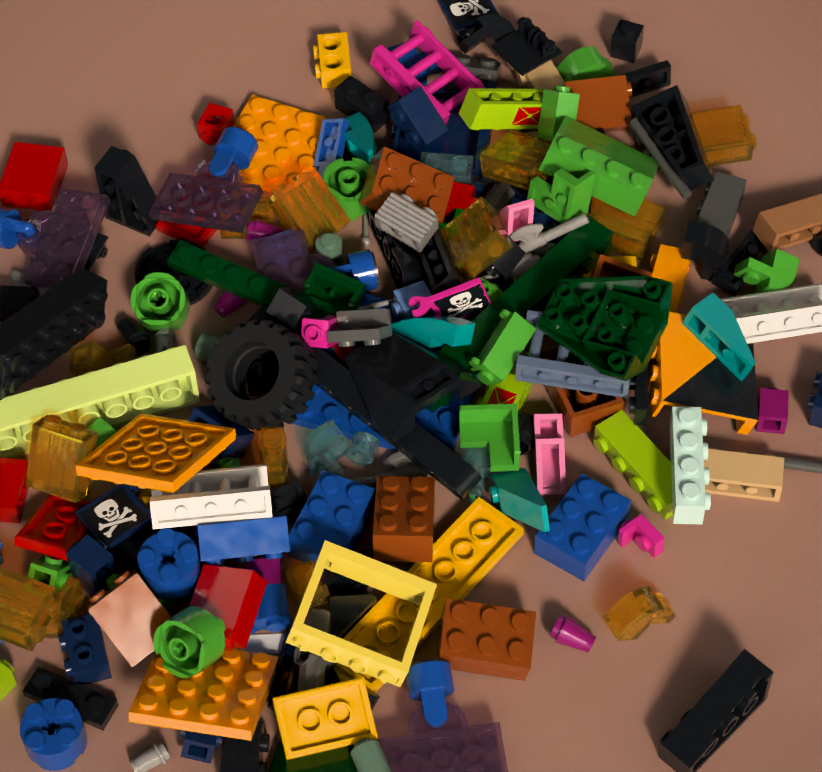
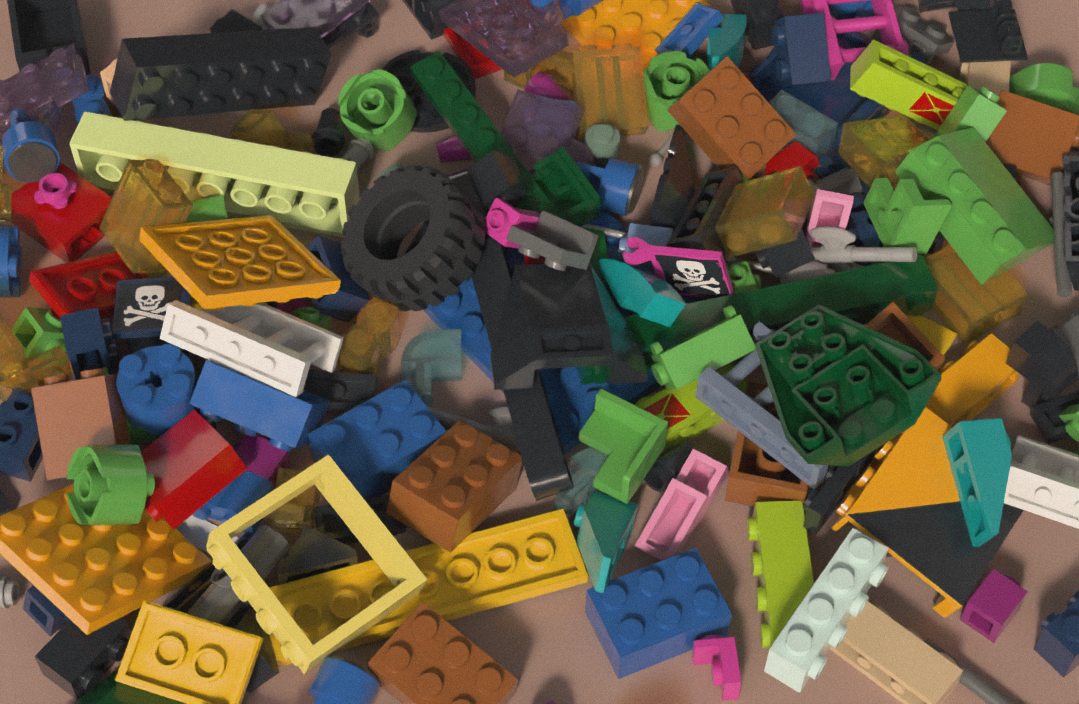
camera: 30 degrees right, 0 degrees up
clear light blue wheel [346,431,380,466] -> none
light grey brick [374,192,439,252] -> none

